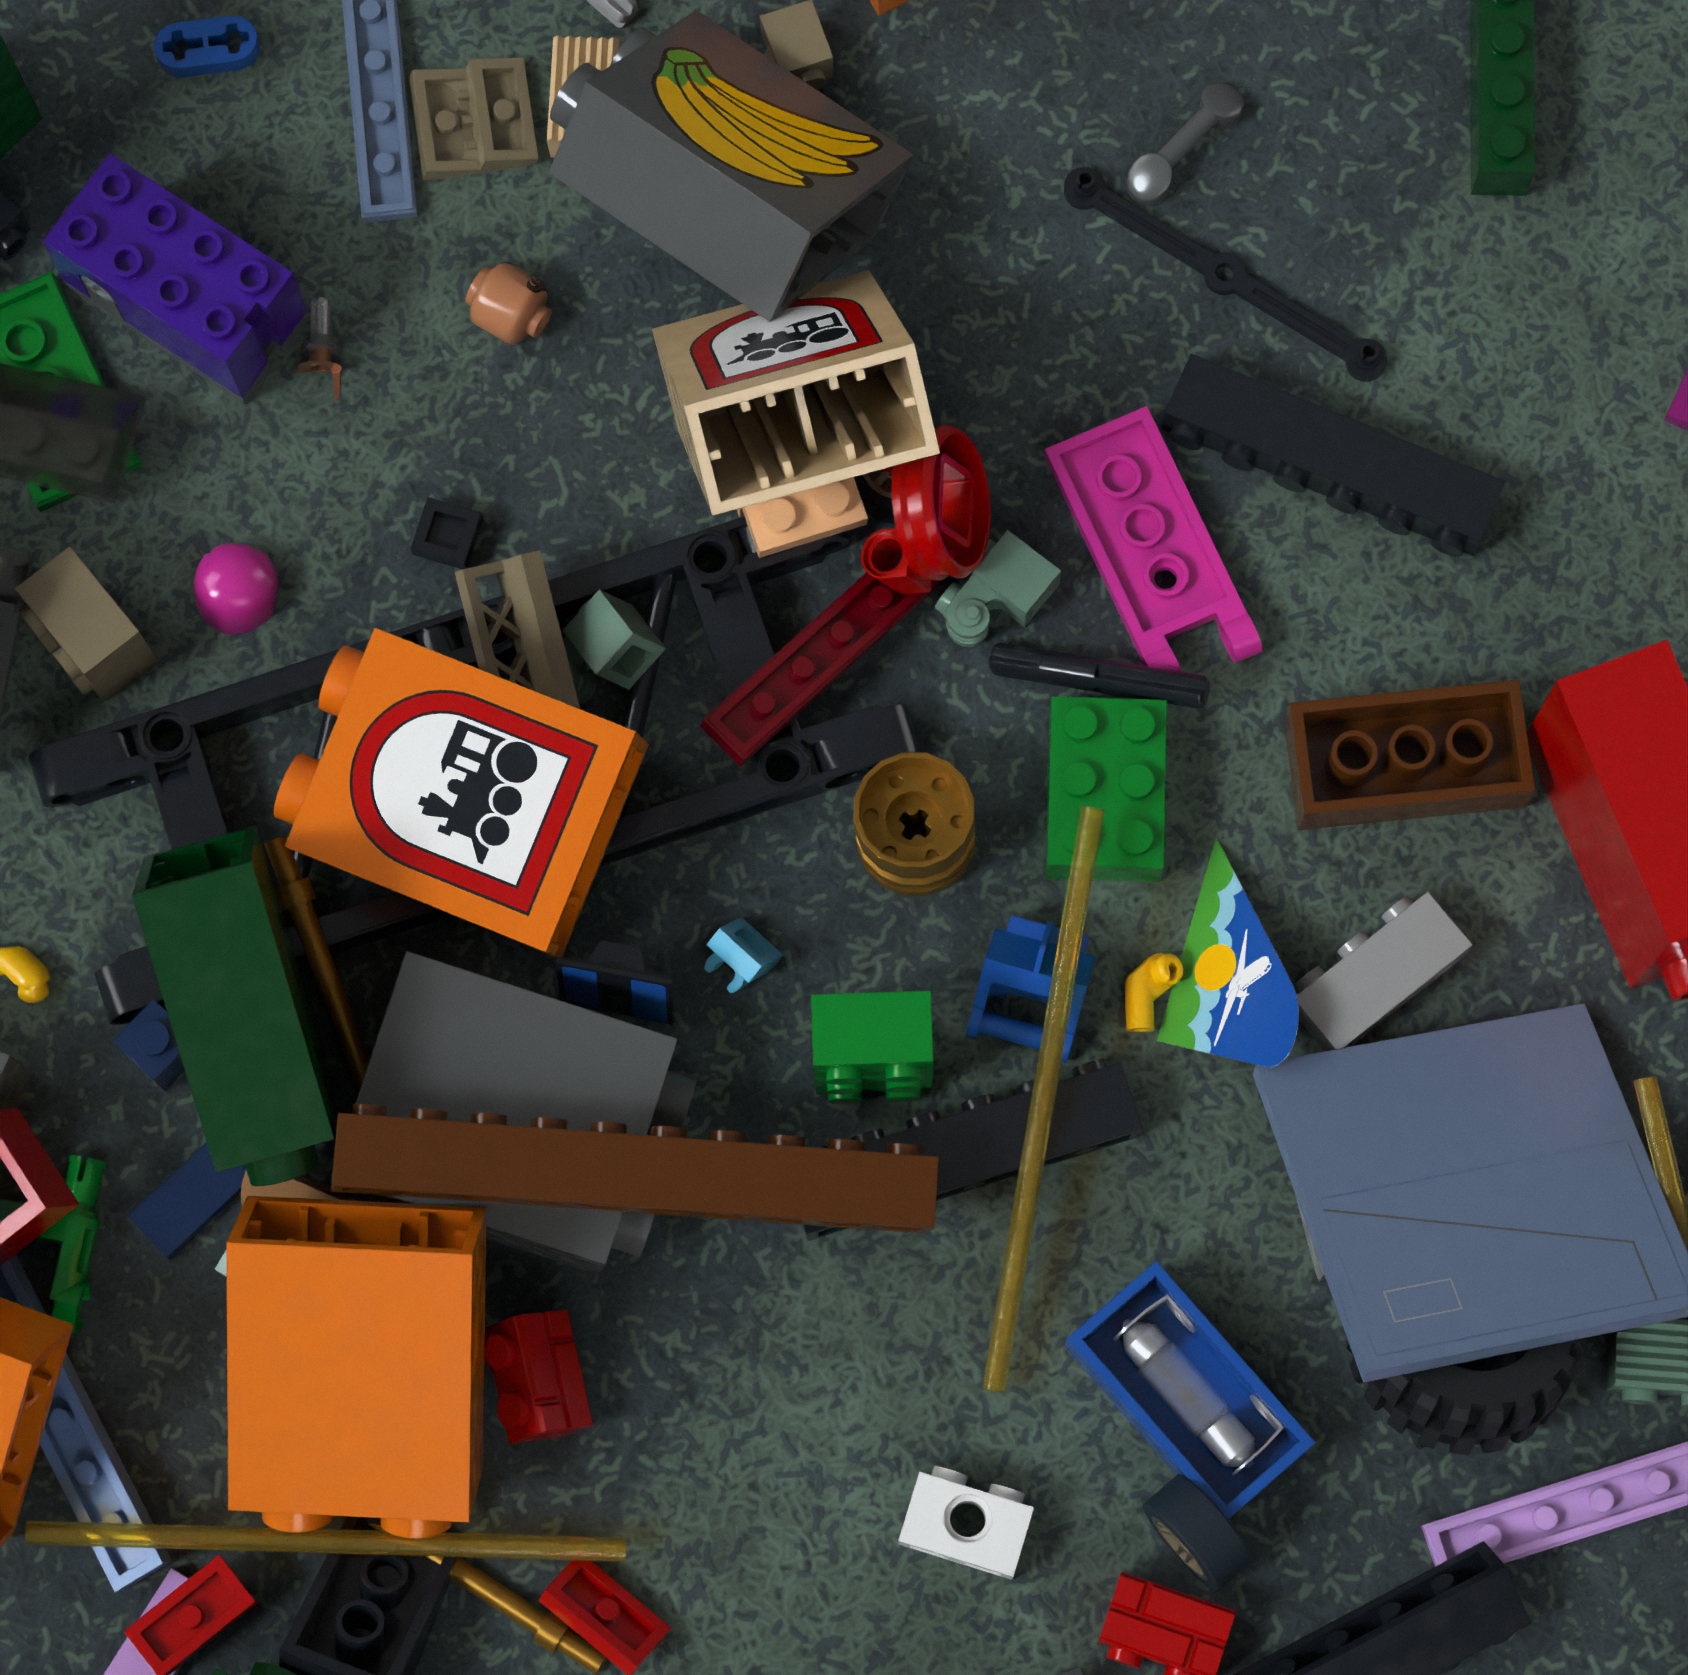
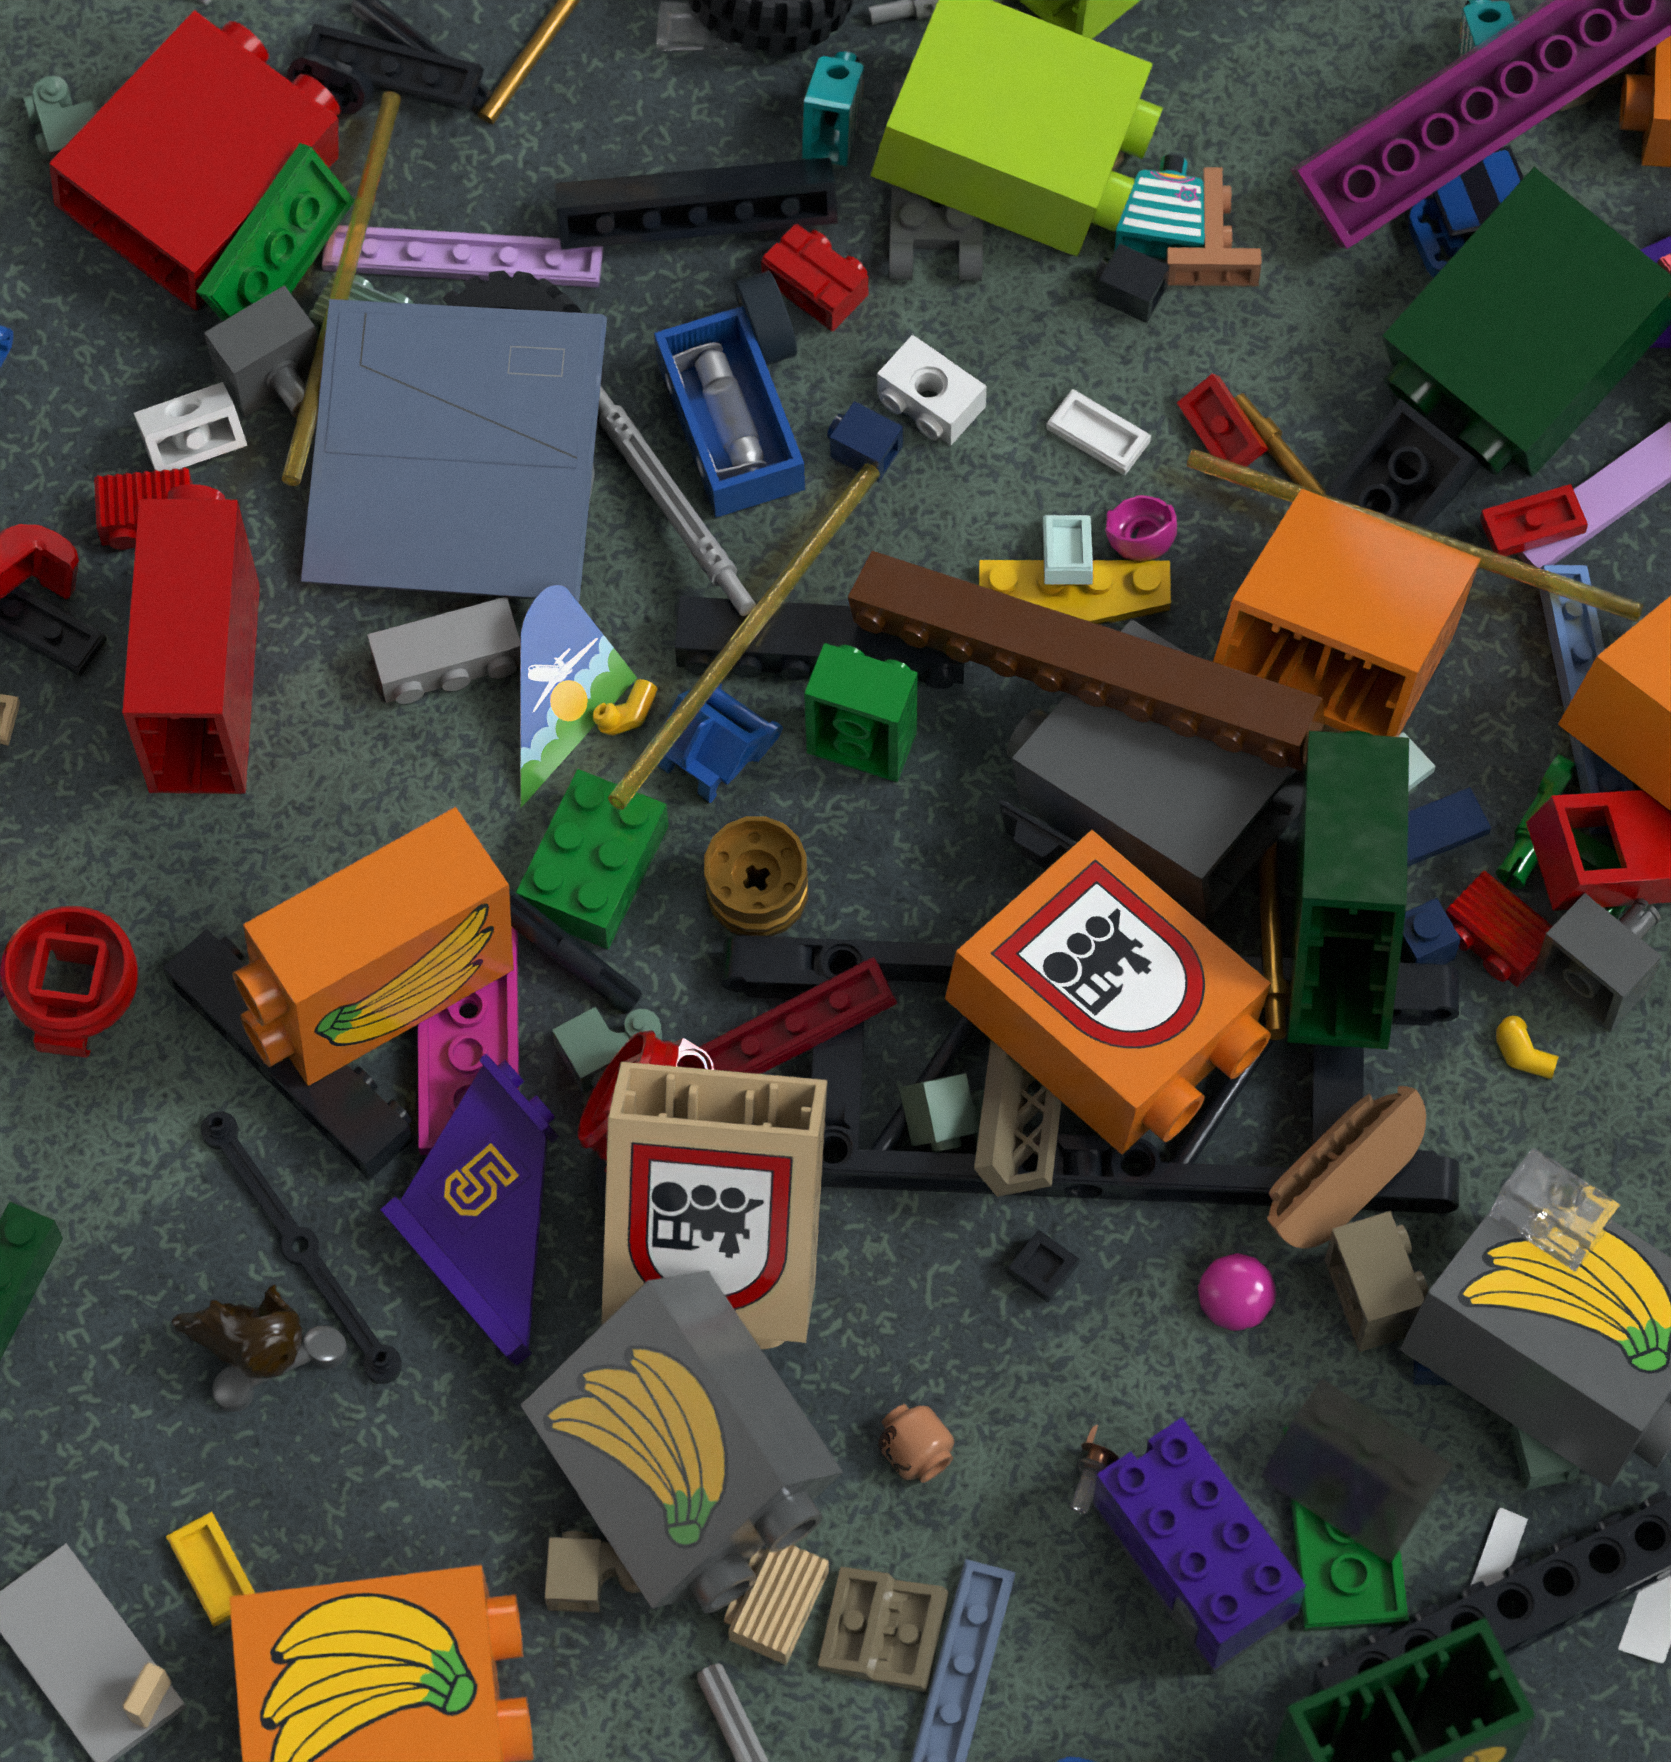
camera: 160 degrees left, 10 degrees down
red brick [485,1309,593,1445] -> none
medium azure tile [704,917,783,993] -> none
reddish brown brick [1284,680,1535,830] -> none
none -> red piece [0,906,138,1058]
none -> dark brown piece [171,1284,303,1379]
none -> orange brick [232,807,514,1086]
none -> dark purple piece [380,1054,559,1366]
none -> light grey axle [598,386,756,616]
none -> dark blue brick [827,401,903,483]
none -> yellow wing [979,560,1171,624]
none -> light aqua tile [1043,515,1093,585]
none -> white tile [1046,389,1151,476]
none -> dark pink hair [1105,495,1177,562]
none -> medium nougat brick [1267,1086,1426,1248]
none -> red brick [1446,870,1553,987]

